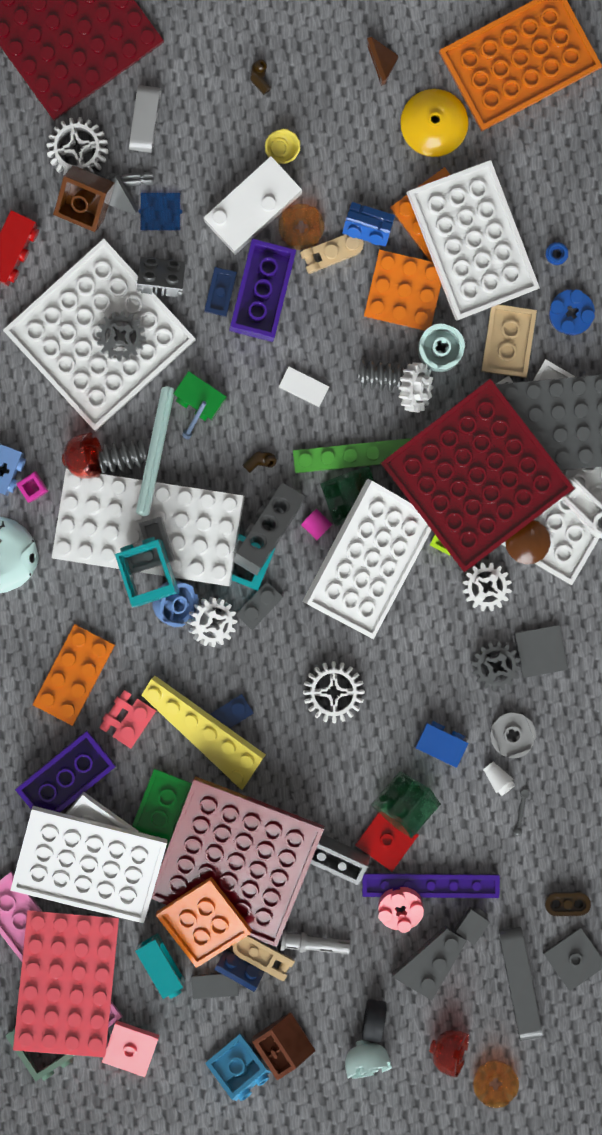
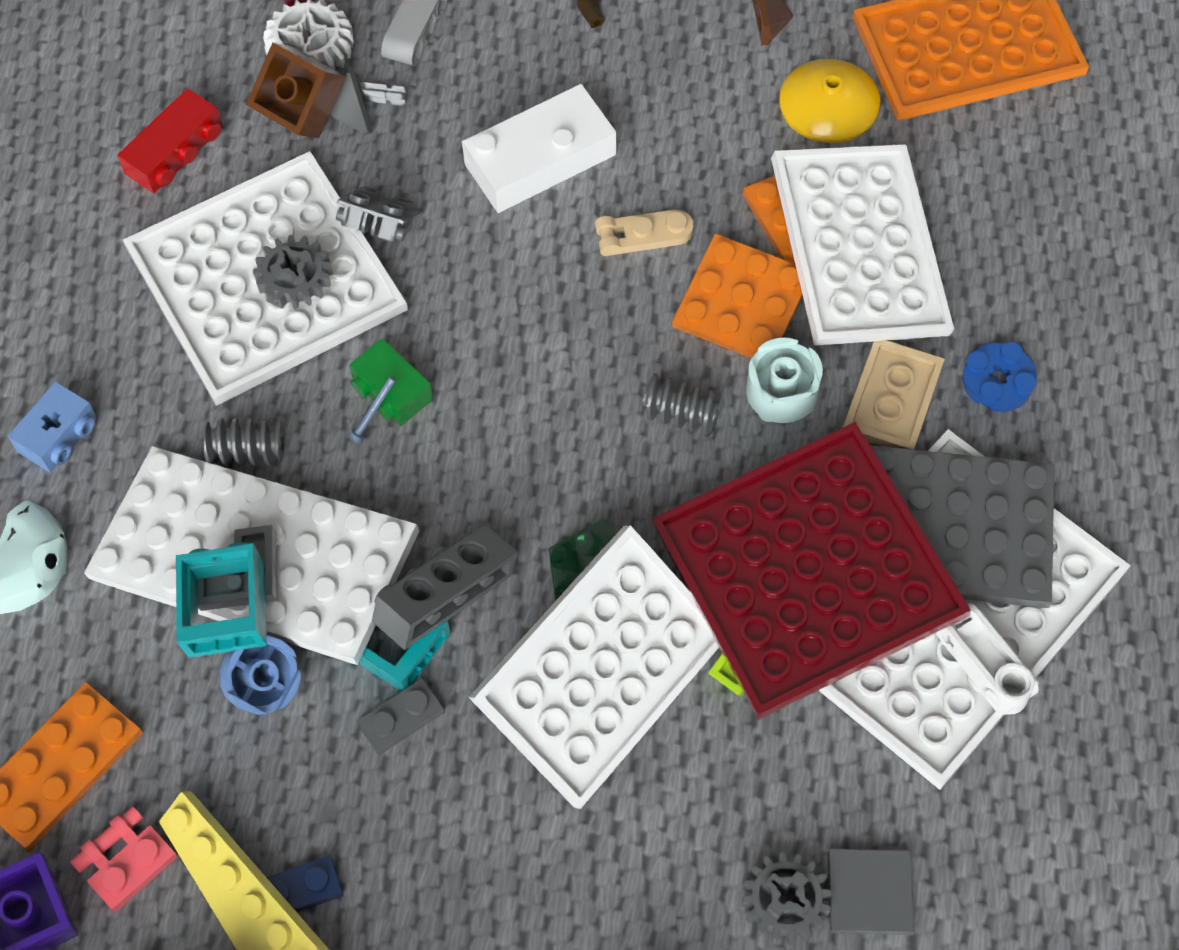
camera: 15 degrees right, 25 degrees down
dark pink brick [16,471,49,503] -> none
clear red cylinder [62,432,102,479] -> none
light aqua axle [136,386,175,516] -> none
clear blue piece [138,193,183,231] -> none
white gear [187,597,237,647] -> none
dark blue plate [204,267,237,317] -> none
dark purple brick [229,239,296,342] -> none
dark brown arm [242,451,277,473] -> none
light yellow hair [265,129,300,164] -> none
clear orange plate [279,204,324,250] -> none
white tile [279,367,329,407] -> none
bright green plate [293,438,412,473] -> none
dark pink brick [301,508,333,540] -> none
white gear [303,661,365,723] -> none
blue brick [342,202,395,247] -> none
white gear [399,362,434,413] -> none
white gear [462,563,512,611] -> none
reddish brown dish [505,520,551,564] -> none
blue plate [545,242,568,265] -> none

